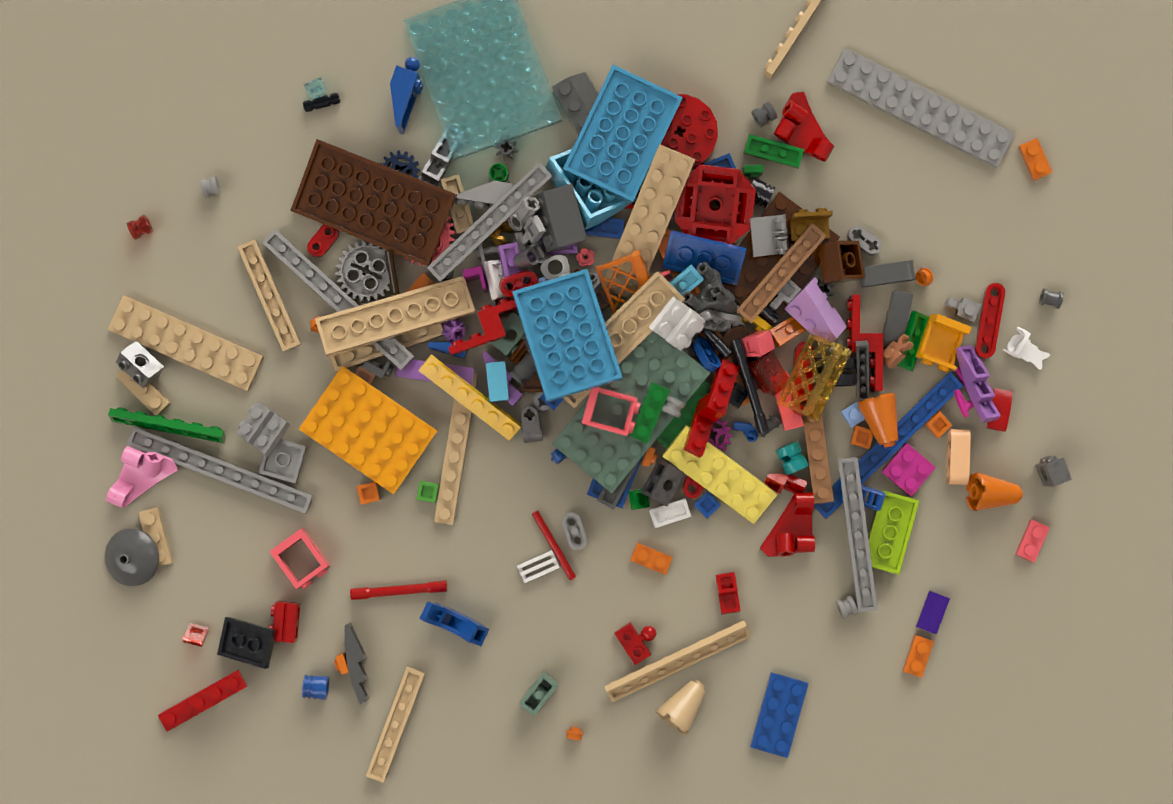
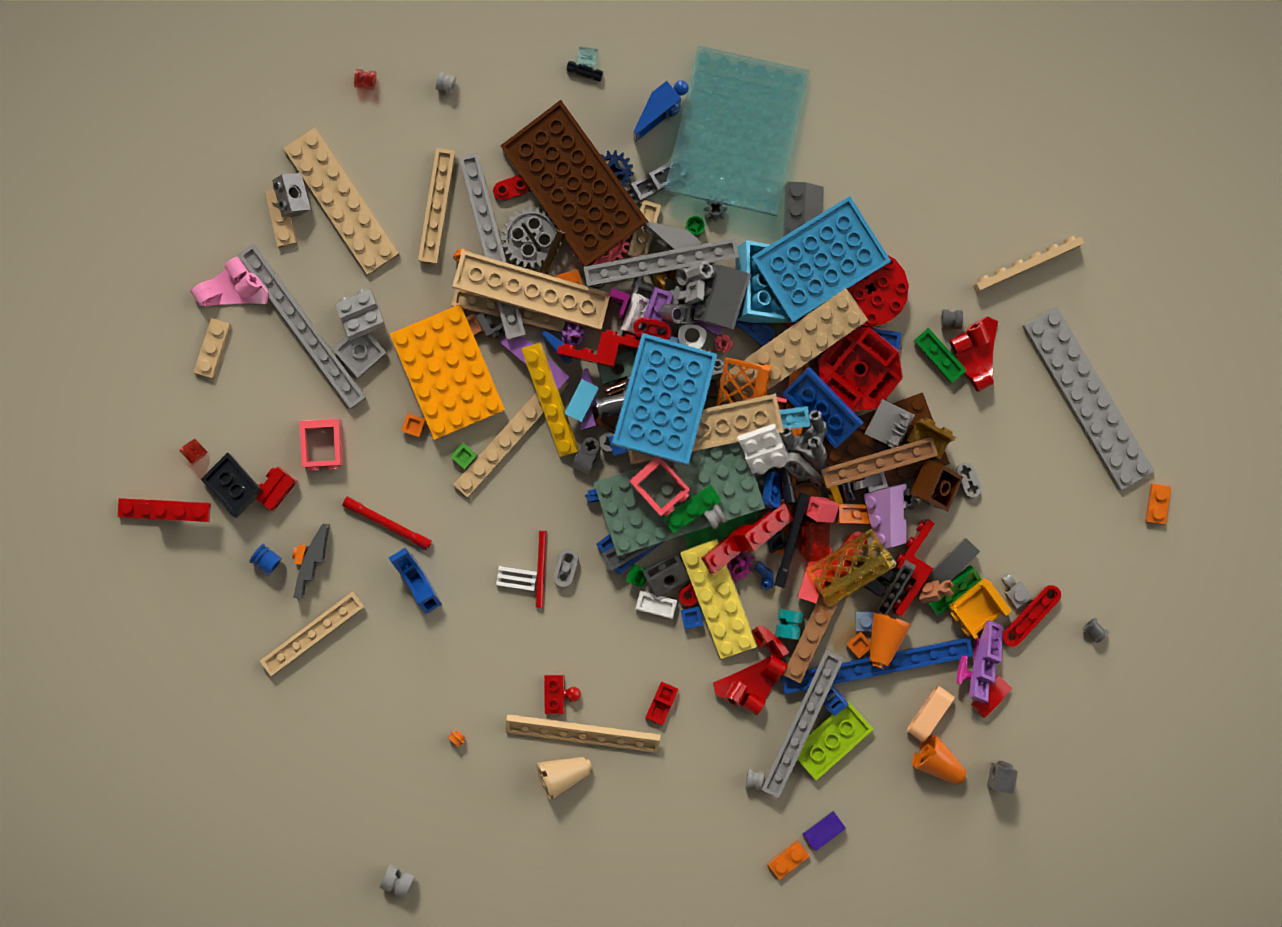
camera: 30 degrees right, 0 degrees up
dark grey dish [105,529,159,586] -> none
green plate [108,407,226,444] -> none
sand green brick [519,671,559,716] -> none
orange plate [630,543,673,575] -> none
orange plate [641,447,658,467] -> none
green plate [742,165,764,179] -> none
blue plate [750,672,809,758] -> none
black piece [752,178,775,208] -> none
dark grey pin [756,414,781,438] -> none
dark grey beam [860,260,916,288] -> none
dark pink plate [881,443,936,497] -> none
orange plate [915,268,933,286] -> none
orange plate [924,411,952,438] -> none
white hair [1002,326,1050,370] -> none
coral plate [1015,519,1050,563] -> none

